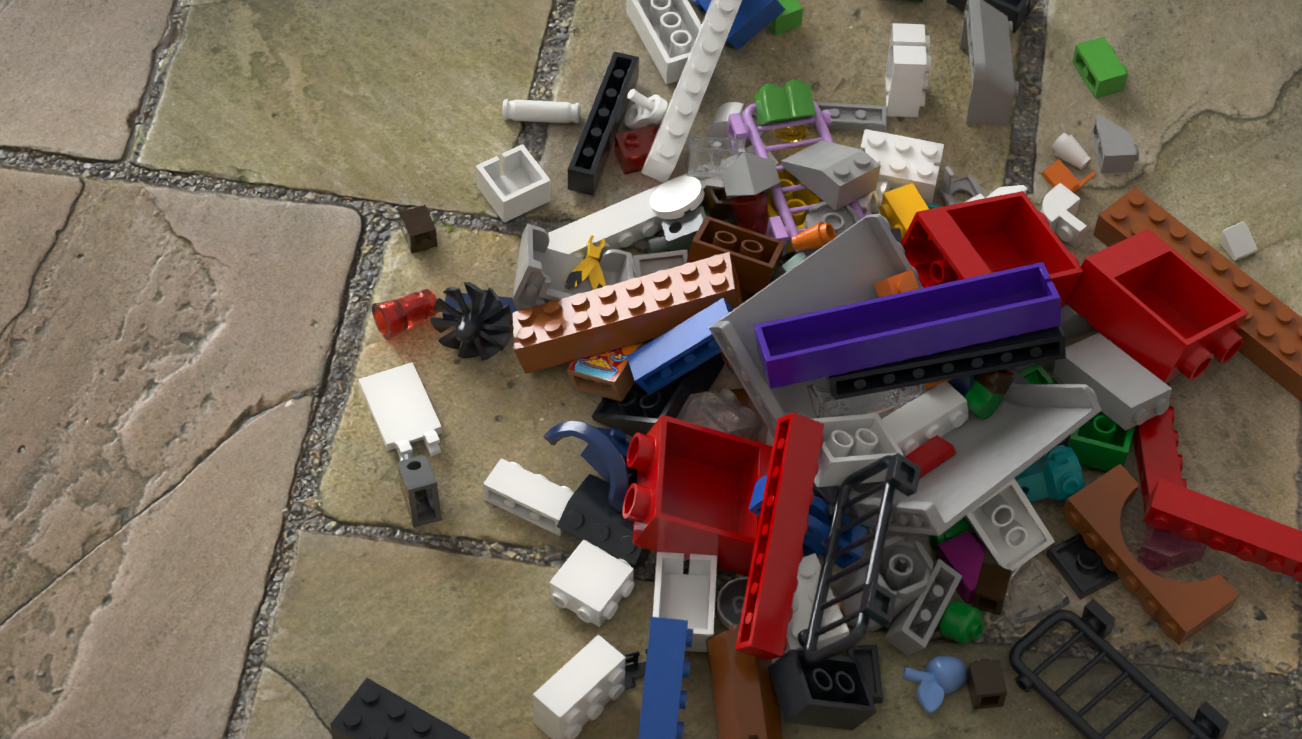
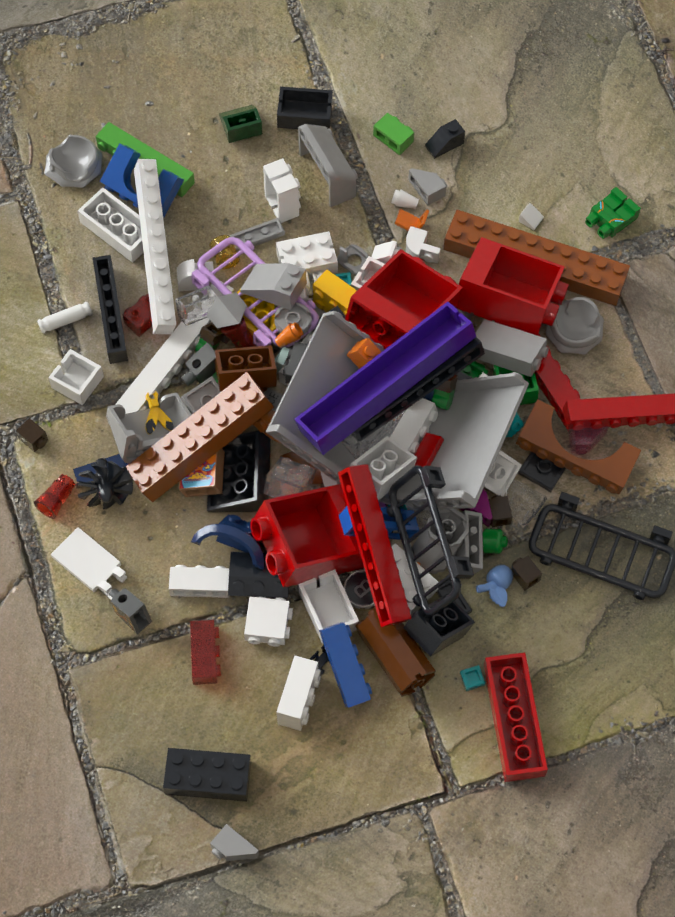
camera: 25 degrees left, 10 degrees up
white piece [624,89,668,131] -> none
brick [627,298,734,395] -> none
white tile [650,176,705,220] -> none
bright green brick [754,80,816,126] -> none
none -> clear red brick [190,620,221,685]
none -> black slope [425,119,465,159]
none -> light grey piece [546,297,604,355]

